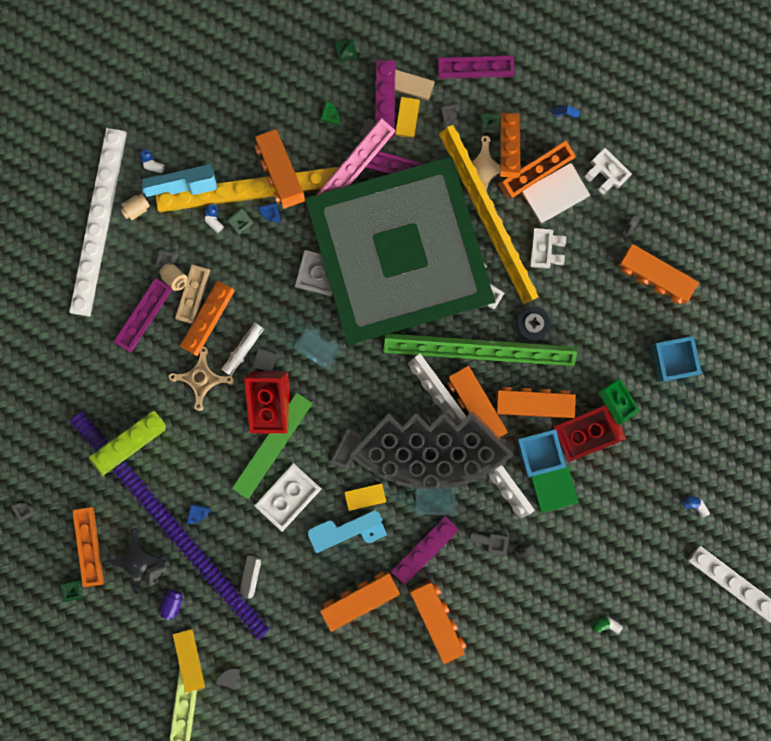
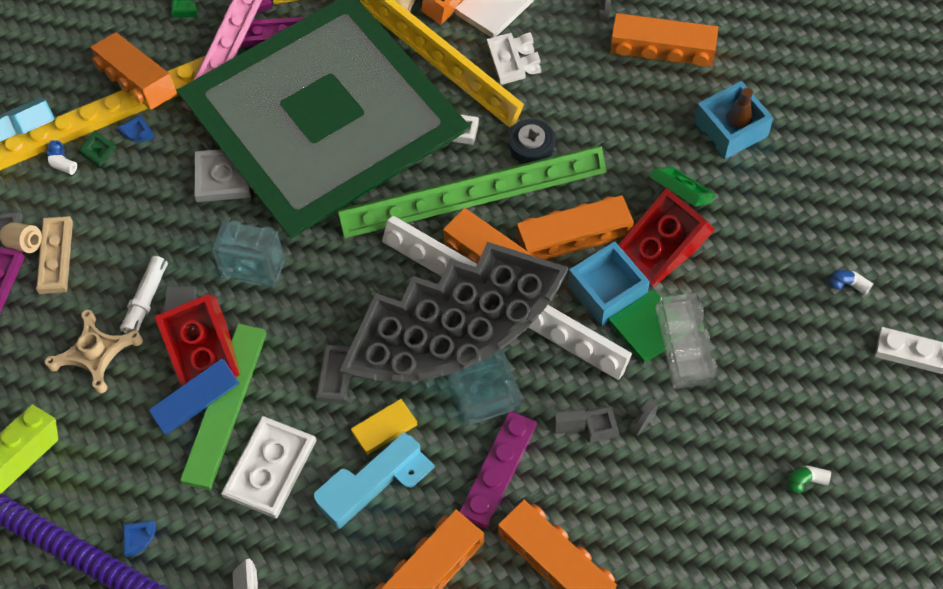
camera: 15 degrees left, 25 degrees down
orange plate [179,280,235,356] -> none
none -> blue tile [149,359,240,435]
none -> clear brick [655,293,717,389]
none -> reddish brown cone [726,88,753,128]

